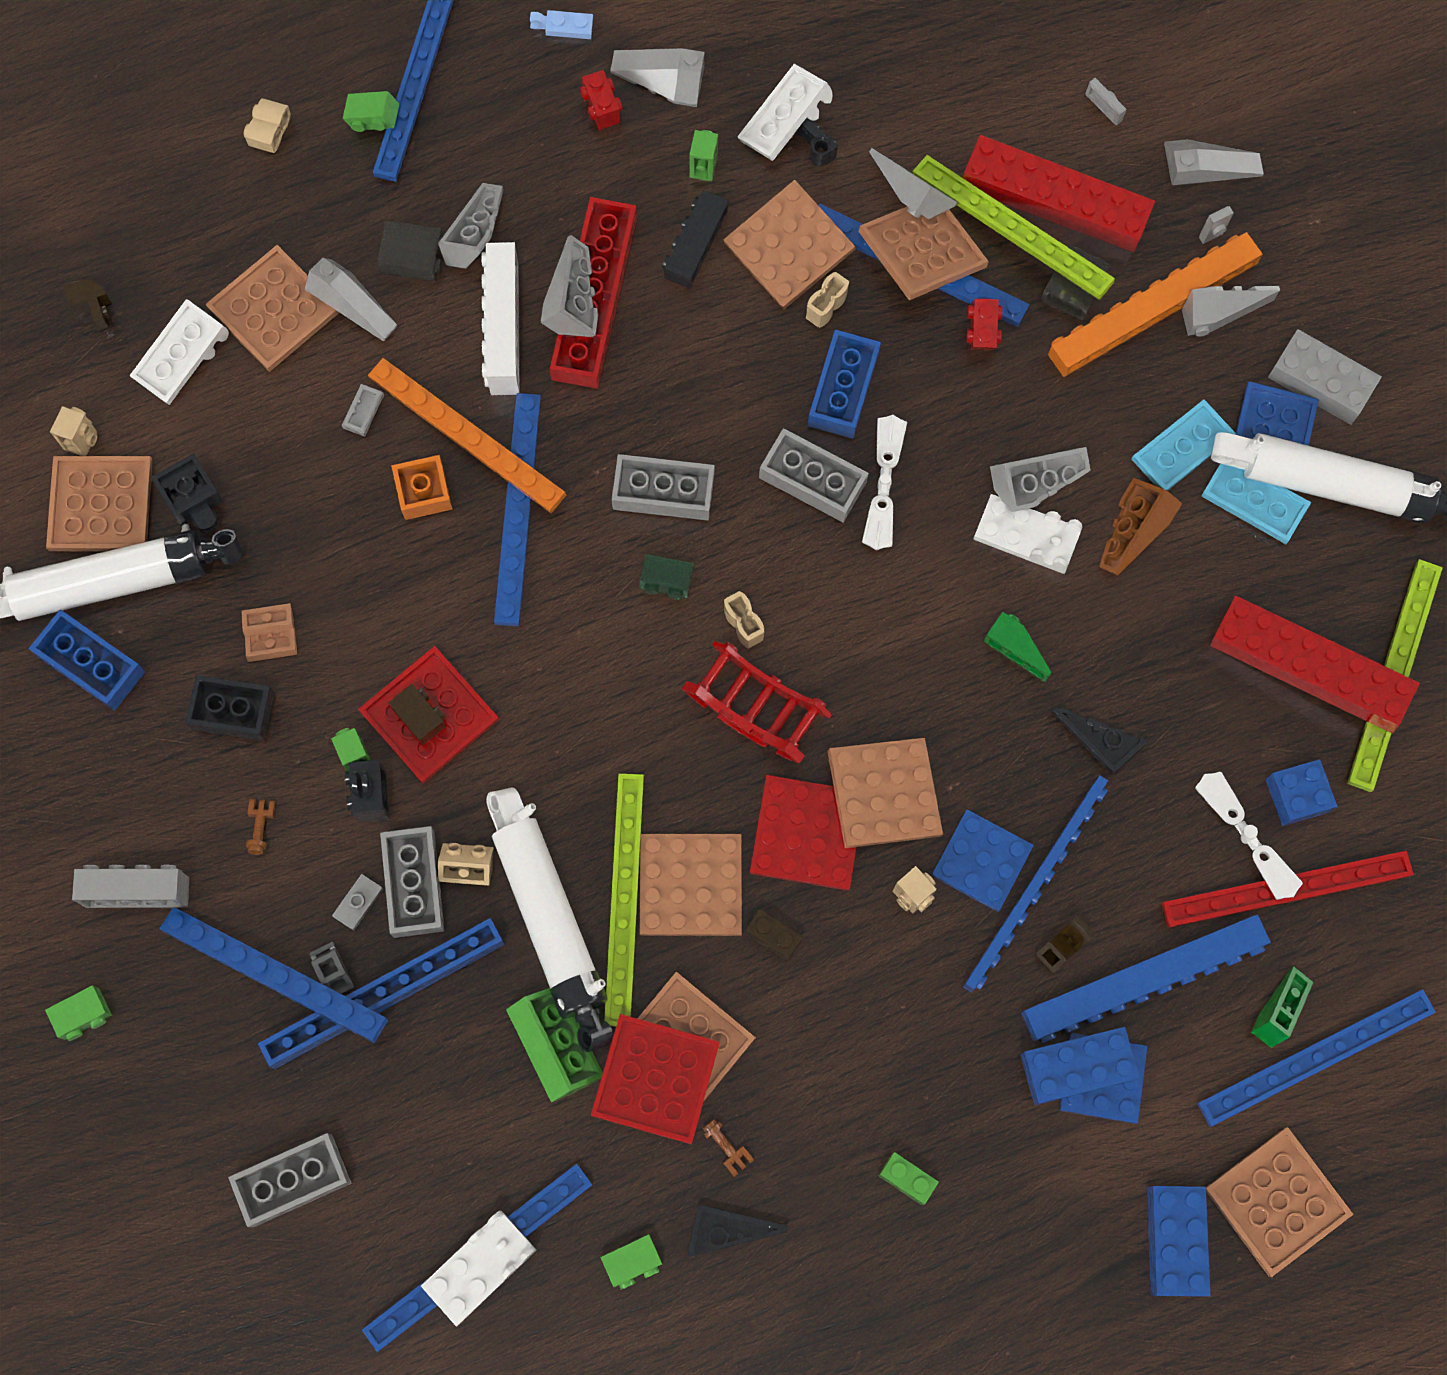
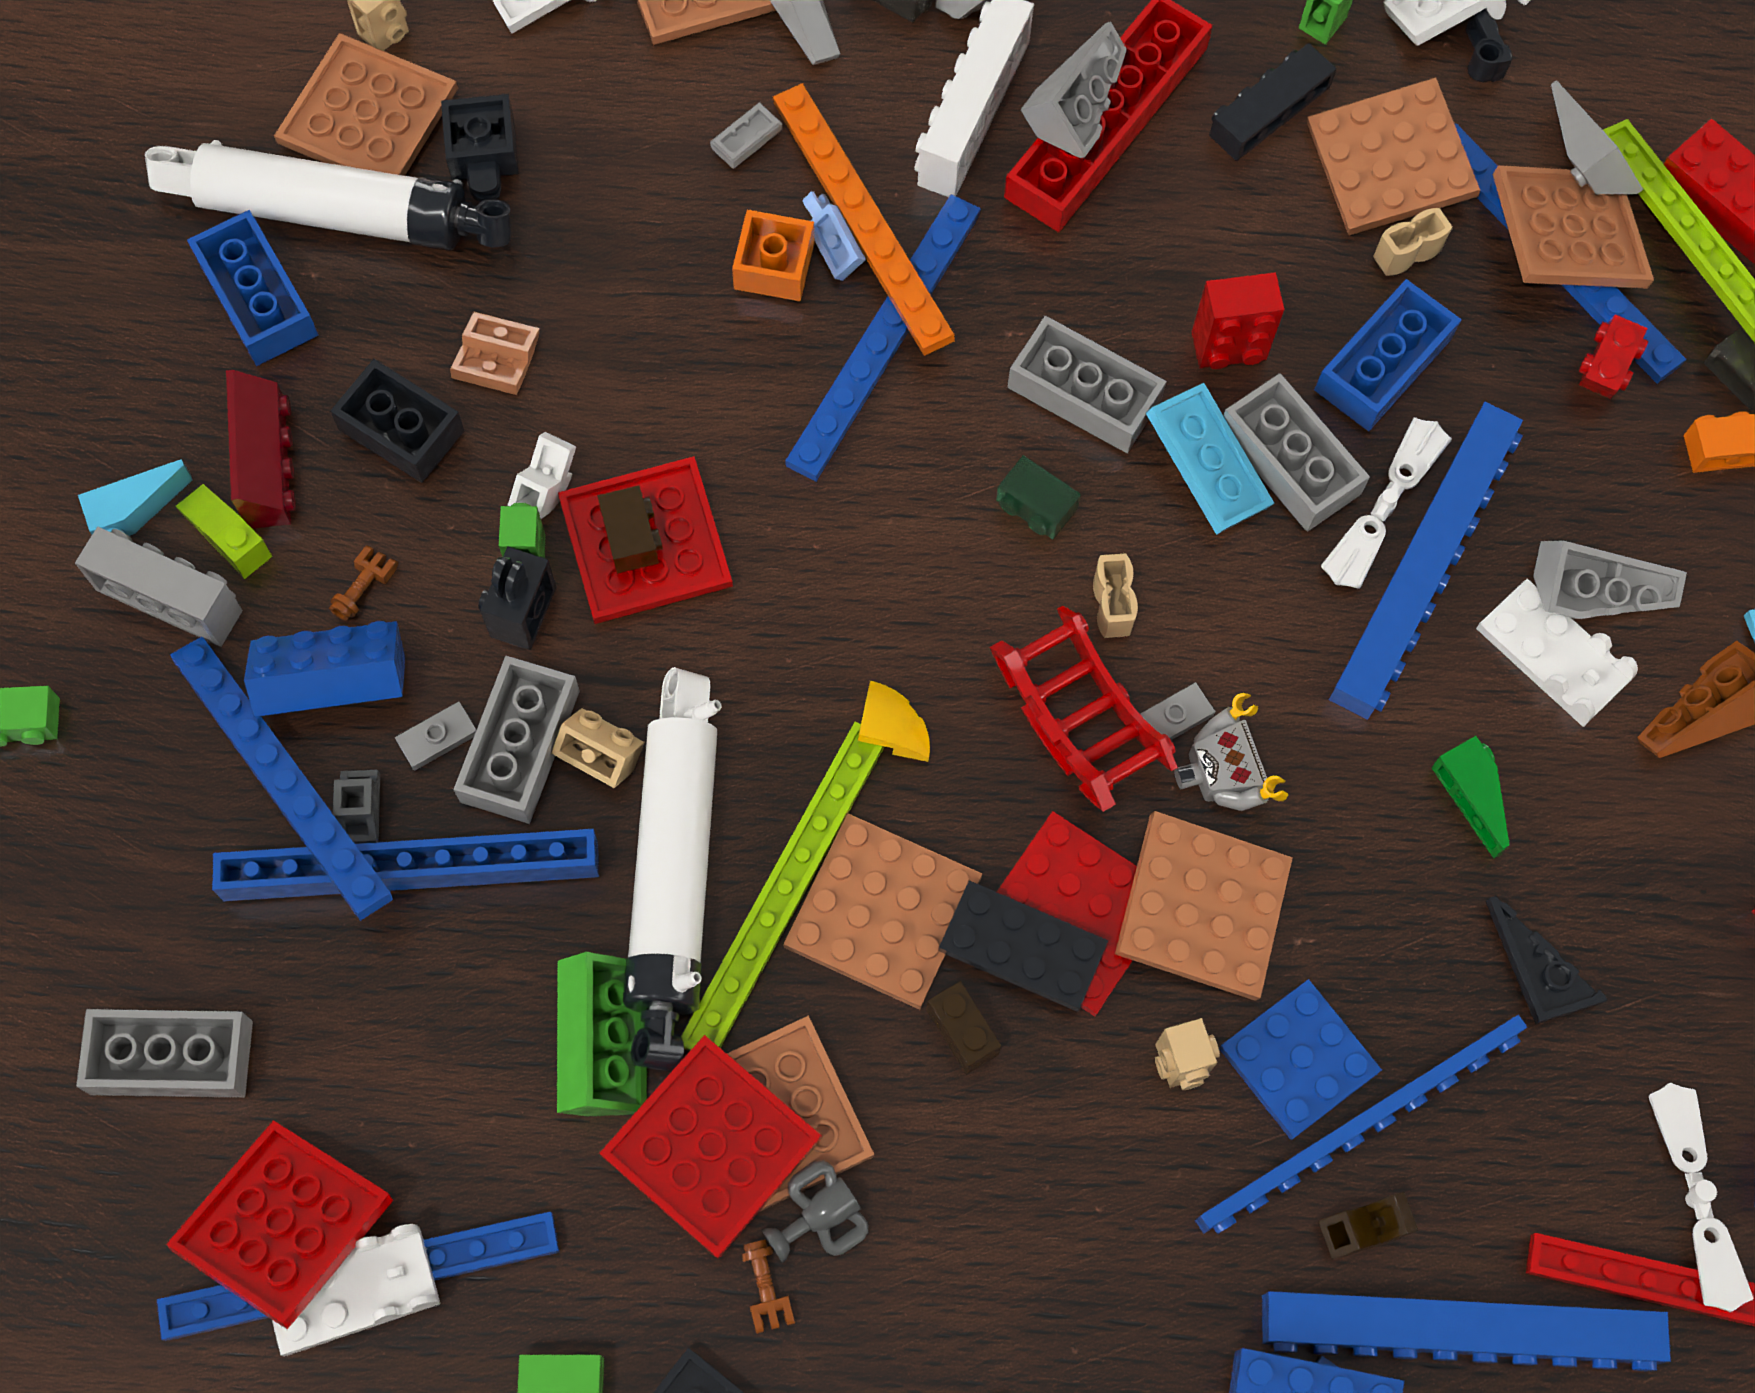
camera: 25 degrees right, 5 degrees down
none -> medium azure slope [78,459,193,536]
none -> red plate [166,1120,393,1330]
none -> lime slope [176,484,272,579]
none -> dark red slope [226,370,296,529]
none -> blue brick [244,621,405,717]
none -> white brick [508,432,576,518]
none -> dark grey piece [761,1160,869,1263]
none -> light blue plate [803,191,866,280]
none -> yellow brick [858,681,930,762]
none -> black plate [938,880,1109,1012]
none -> light grey plate [1140,682,1216,740]
none -> medium azure plate [1146,383,1275,535]
none -> light grey torso [1174,693,1288,811]
none -> red brick [1192,272,1284,369]
none -> blue brick [1329,402,1523,720]

